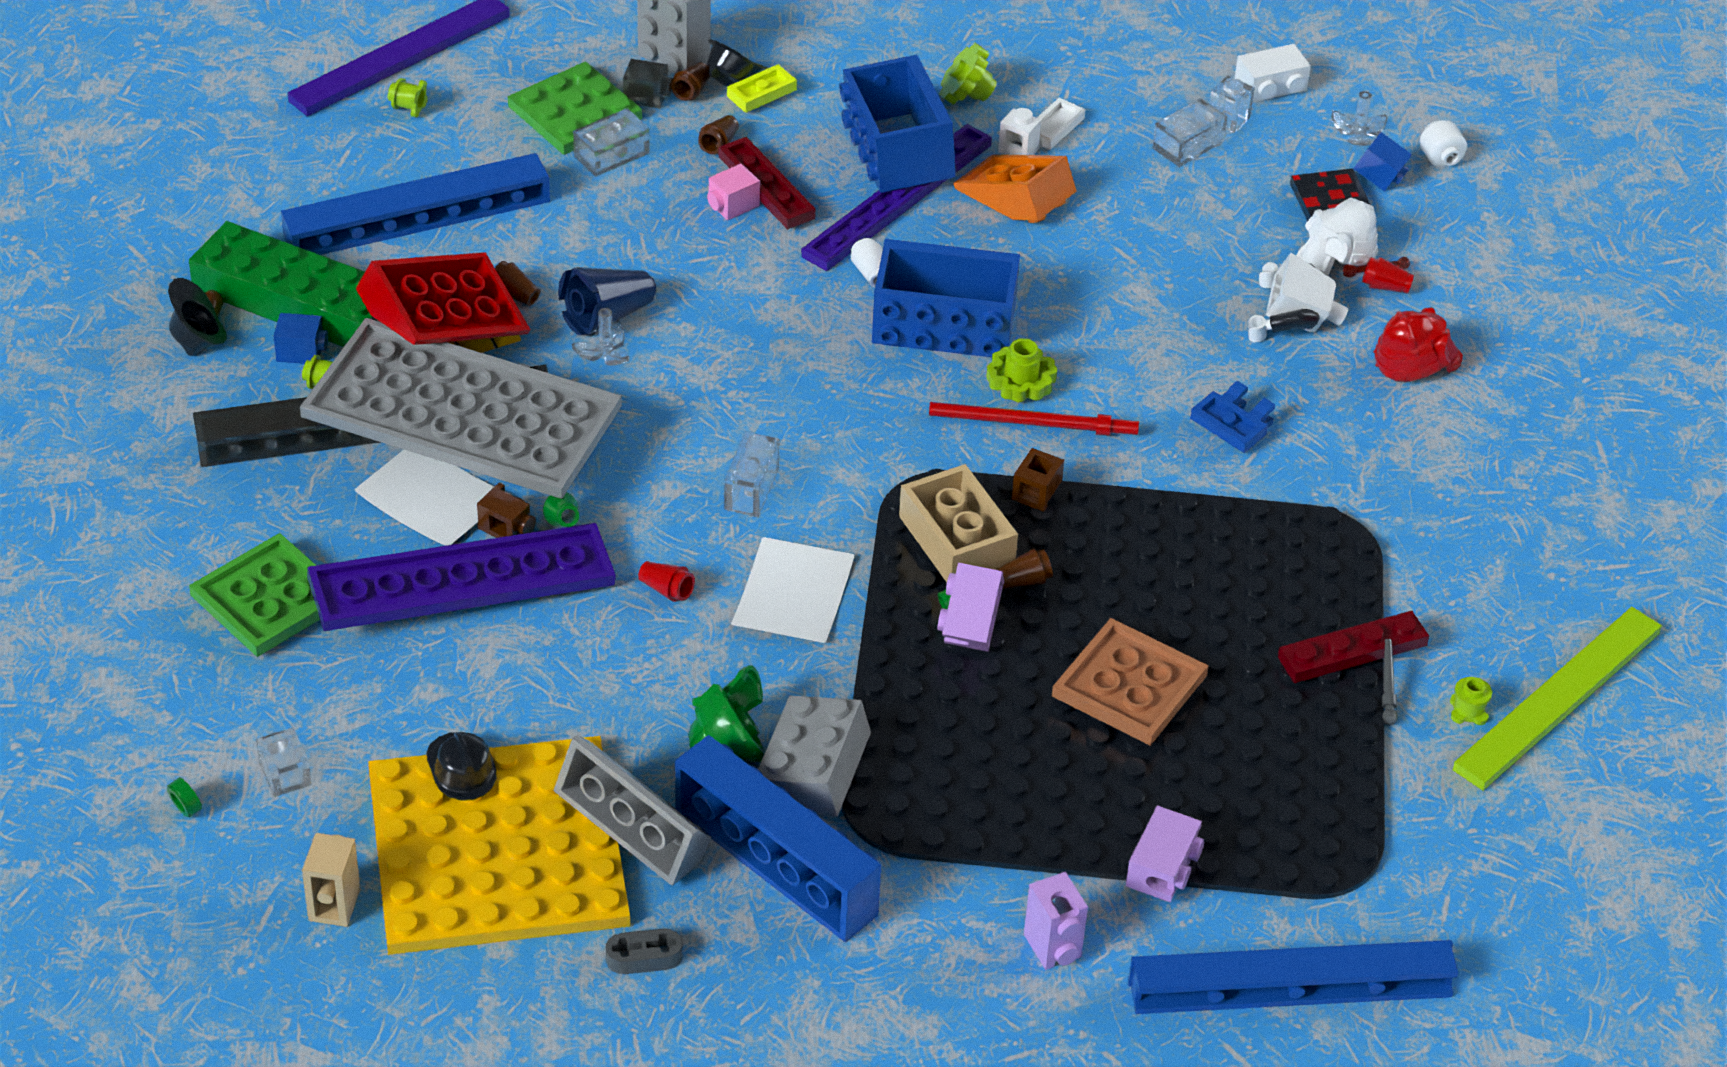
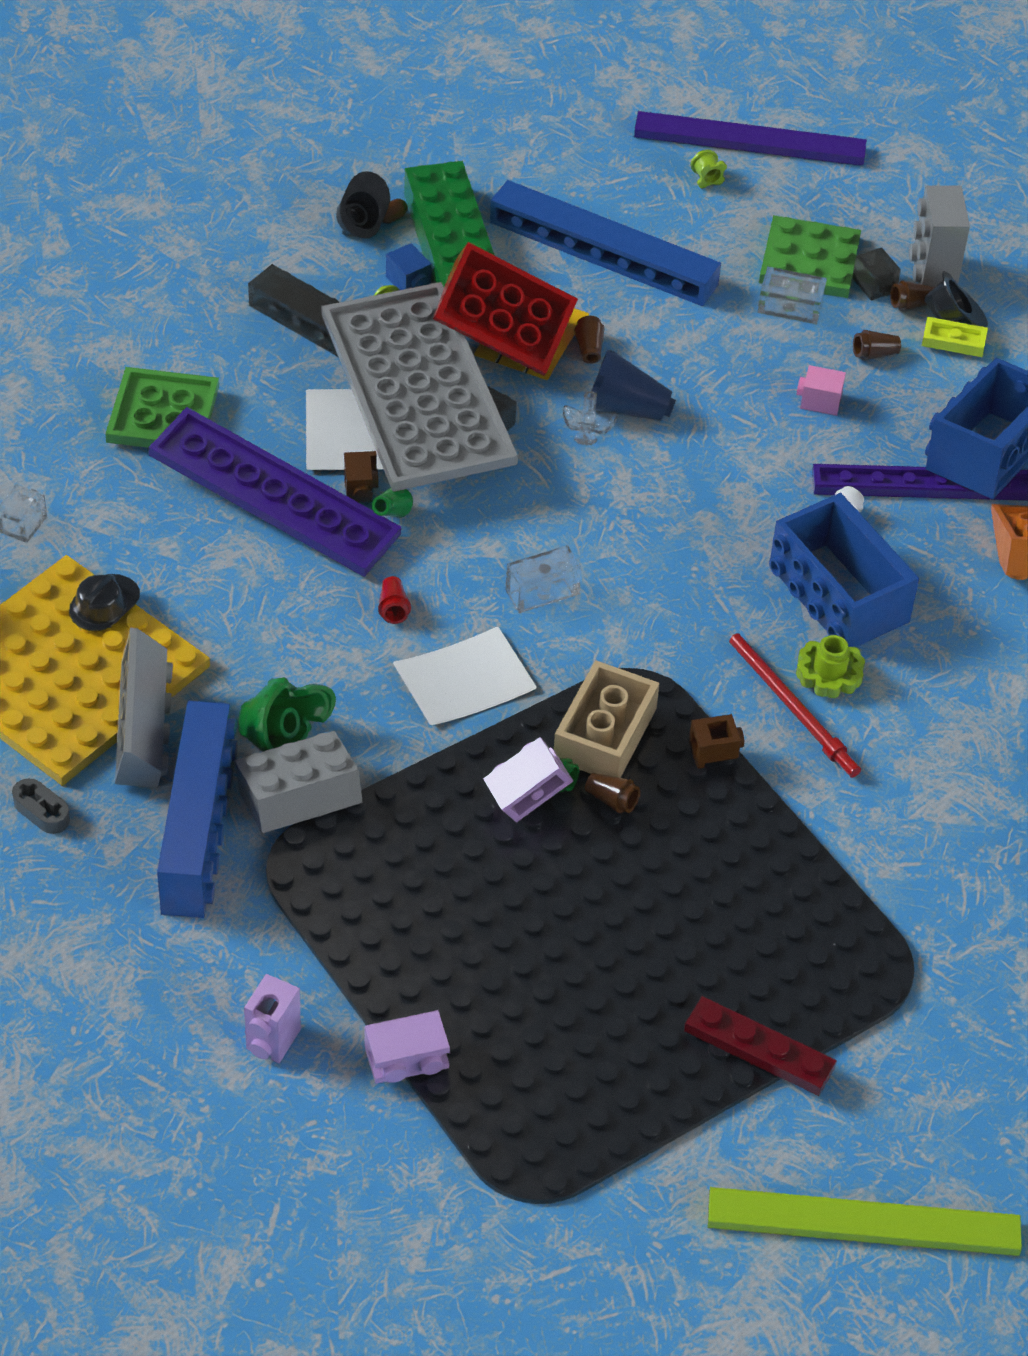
camera: 50 degrees right, 5 degrees up
dark red plate [718,137,816,230] -> none
nougat plate [1052,618,1208,746] -> none
blue tile [1128,940,1459,1014] -> none
blue plate [1190,380,1275,453] -> none
dark grey piece [1382,639,1398,725] -> none
lime brick [1450,677,1492,725] -> none

